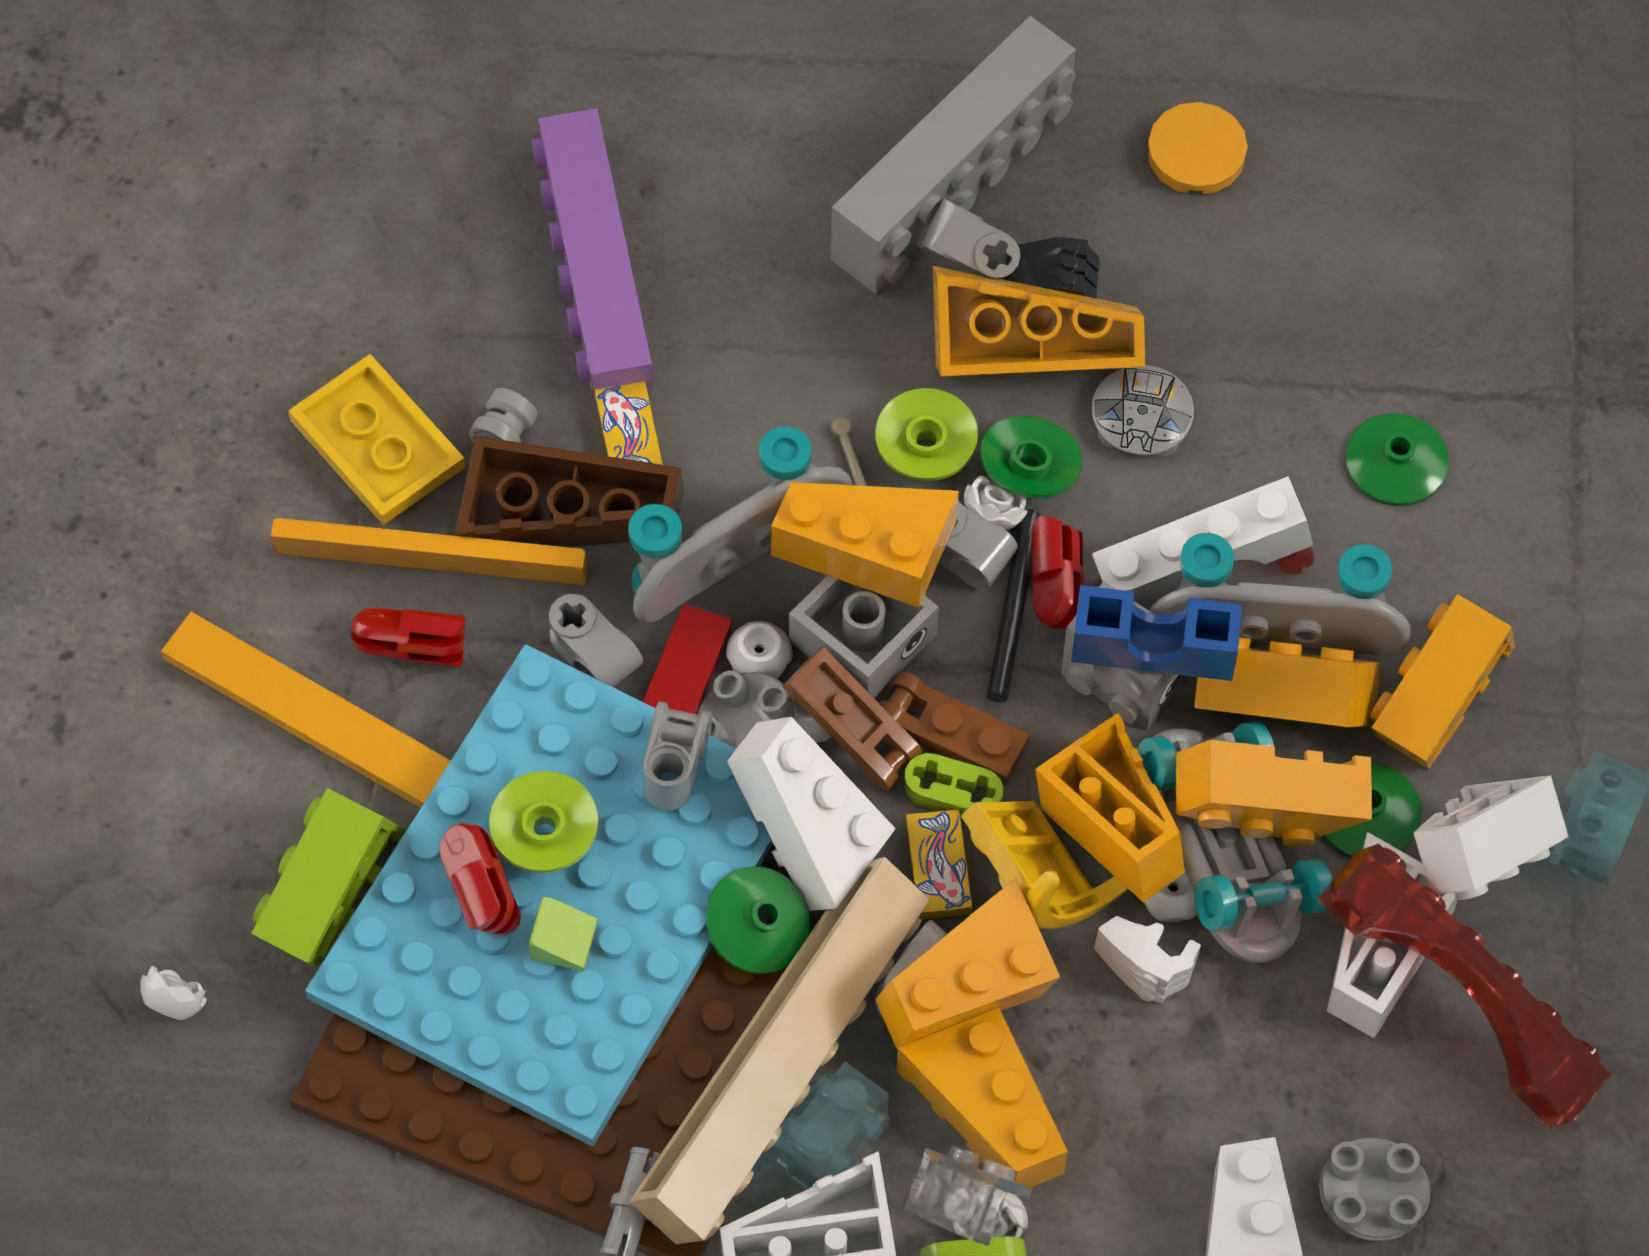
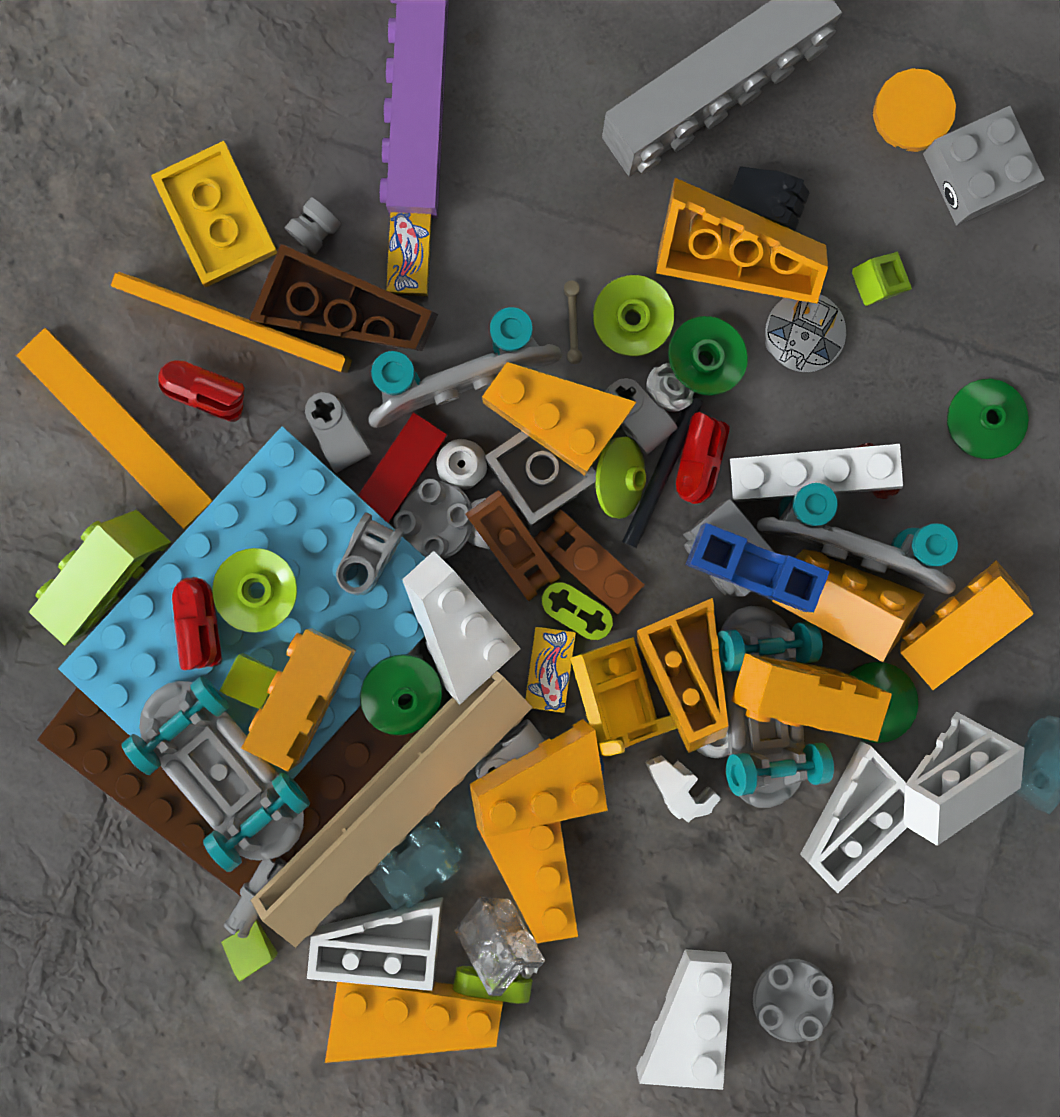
camera: 20 degrees right, 25 degrees up
light grey piece [920,198,1020,278] -> none
clear red arch [1317,843,1612,1128] -> none
none -> light grey piece [122,676,310,872]
none -> light orange wedge [241,628,356,772]
none -> lime dish [595,436,646,519]
none -> lime slope [852,252,912,306]
none -> light grey brick [923,106,1045,226]

